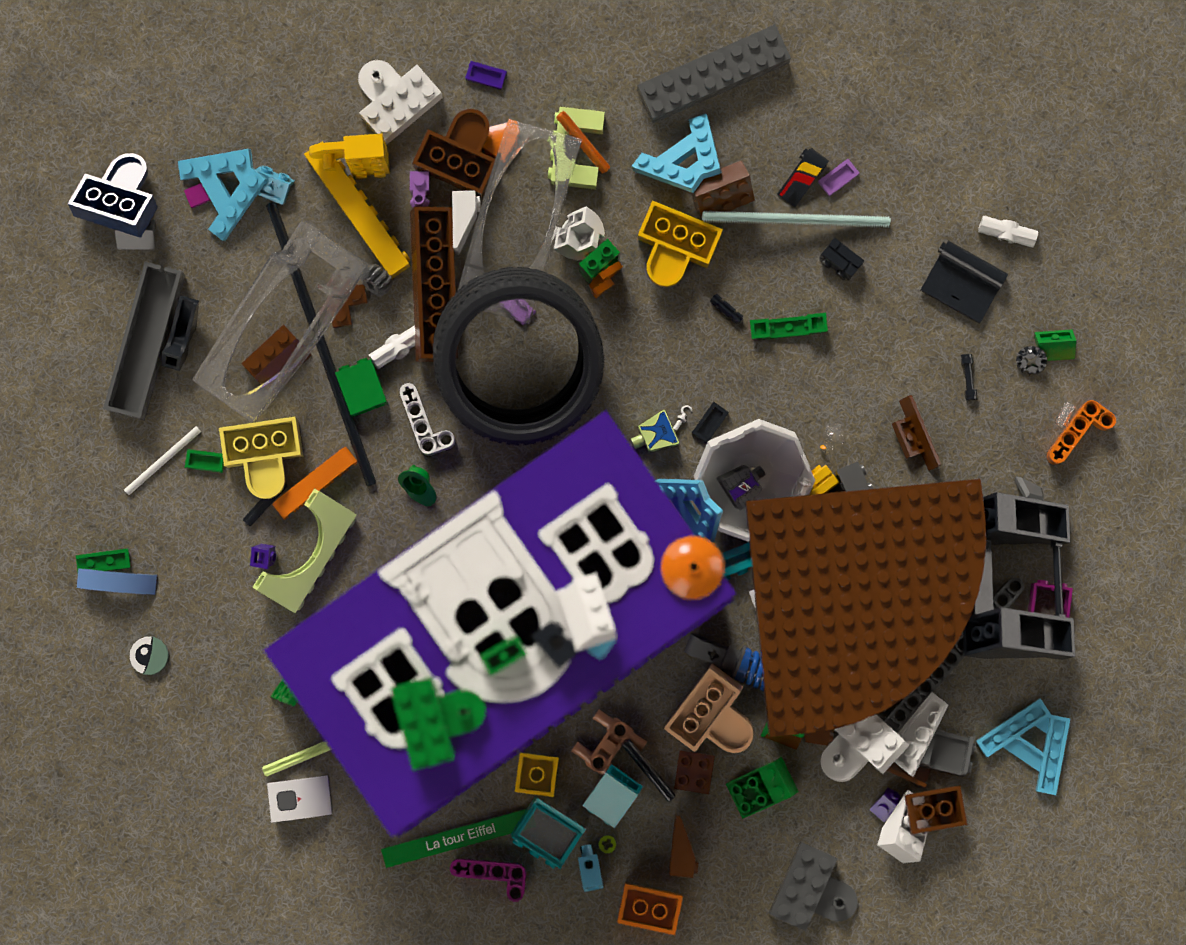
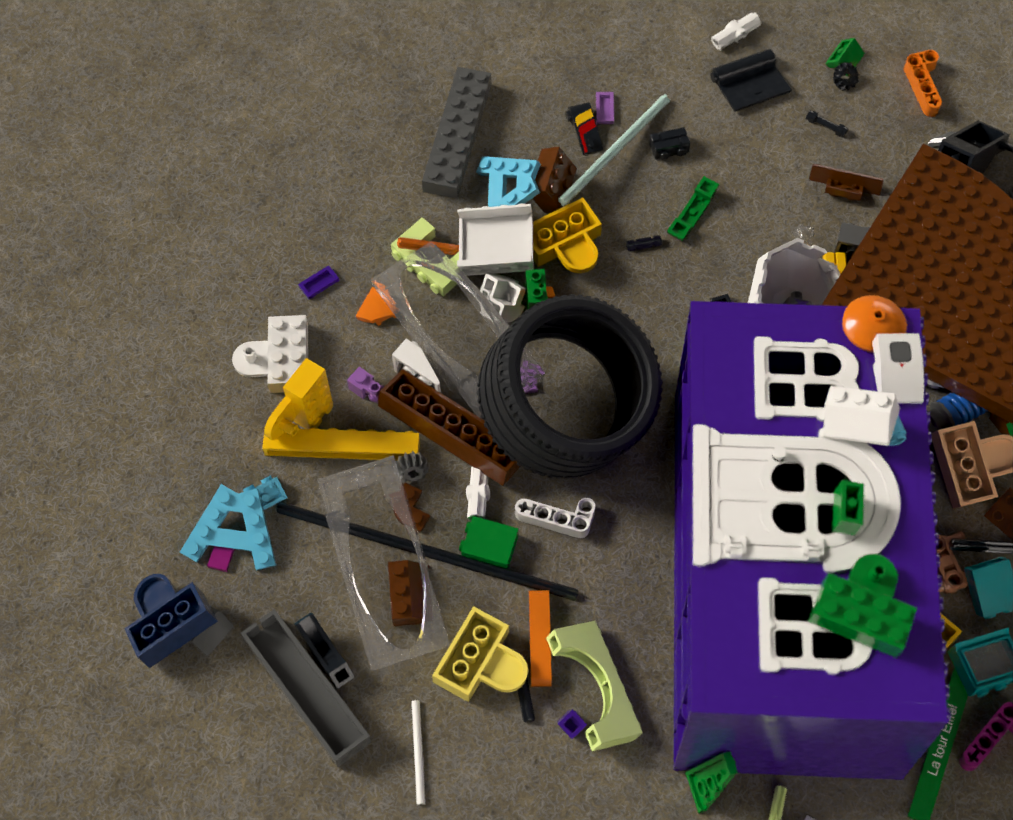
camera: 50 degrees left, 20 degrees down
green tile [184,449,224,473] -> none
green piece [398,465,437,506] -> none
reddish brown brick [412,109,498,199] -> none
black brick [532,620,579,669] -> none
clear pin [1055,402,1076,428] -> none
none -> white panel [457,203,534,276]
none -> white slope [872,334,924,404]

